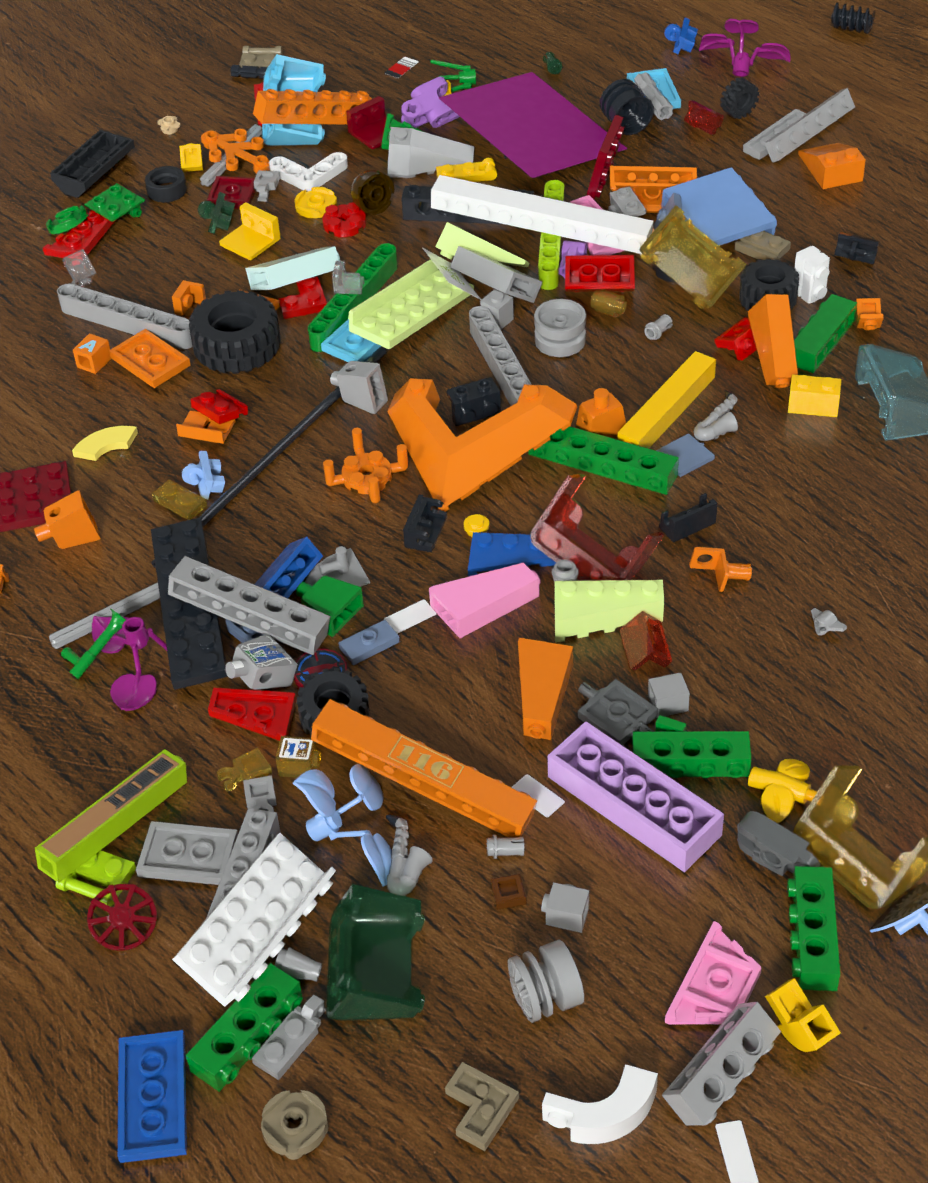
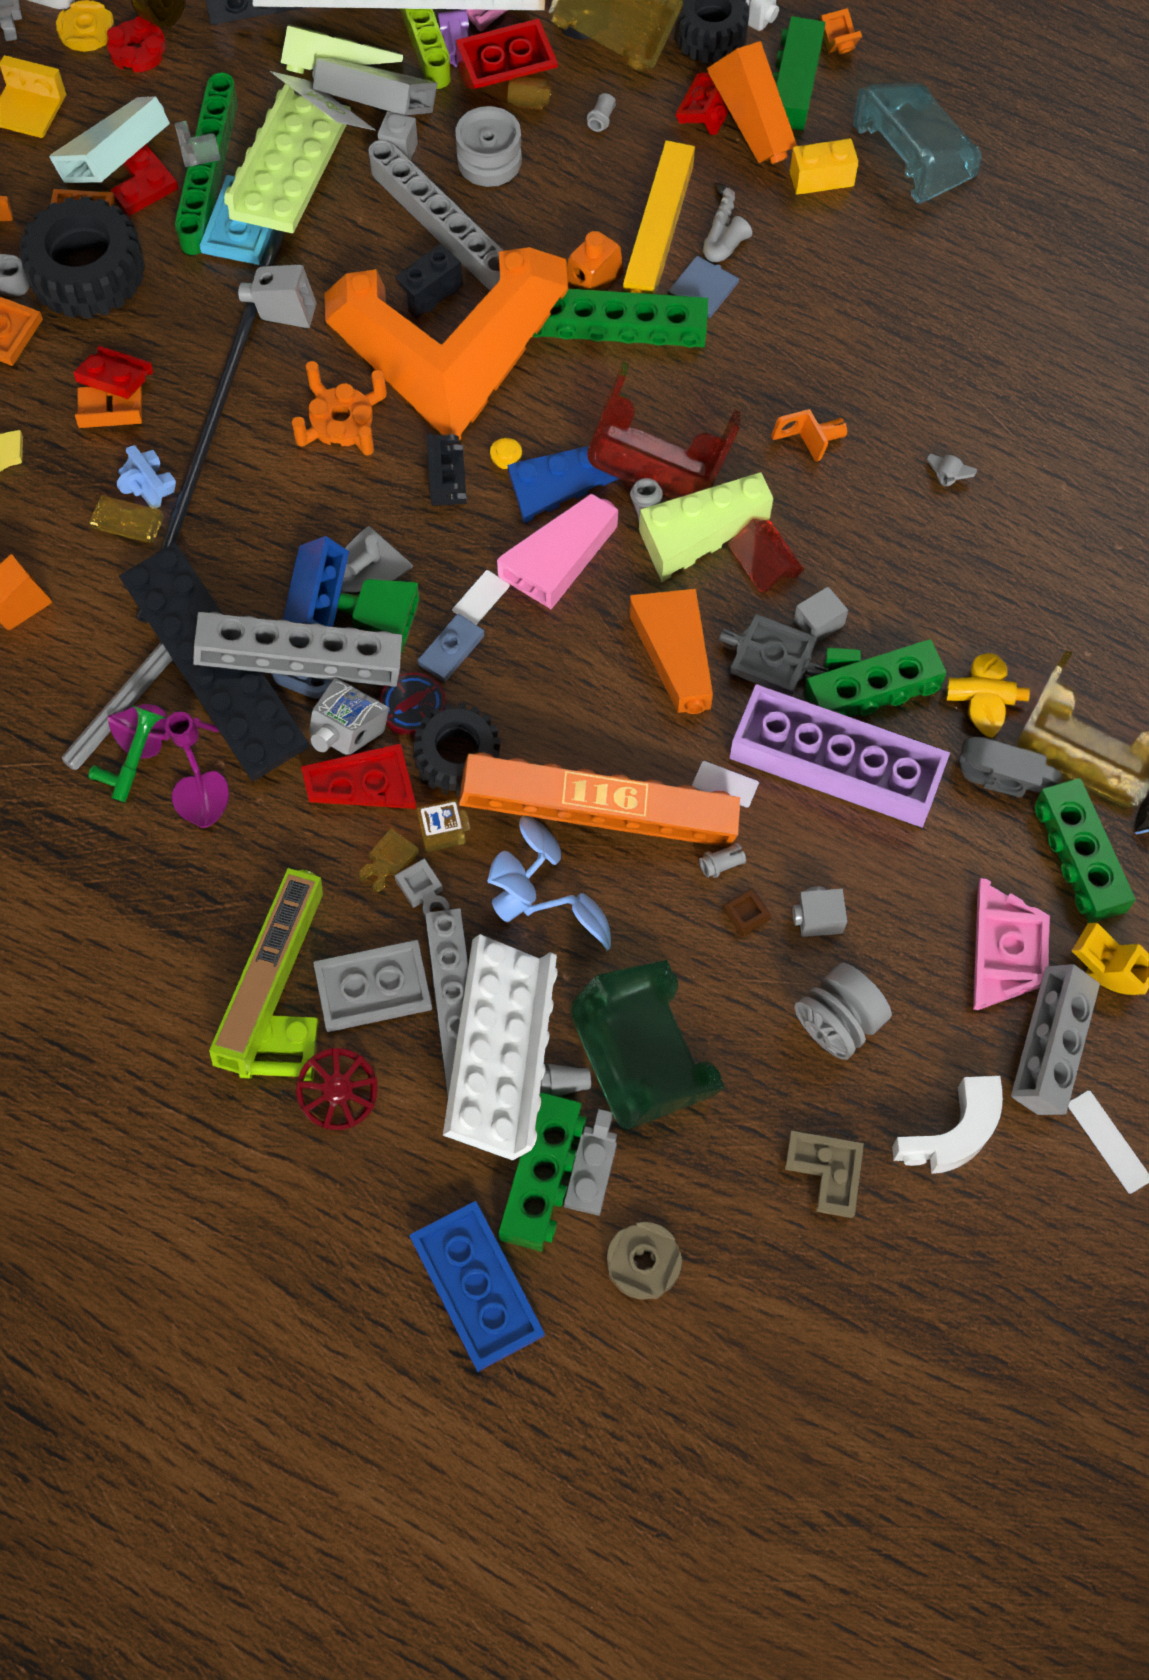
camera: 25 degrees left, 20 degrees up
light grey piece [386,815,433,897] -> none
black hinge [659,493,718,543] -> none

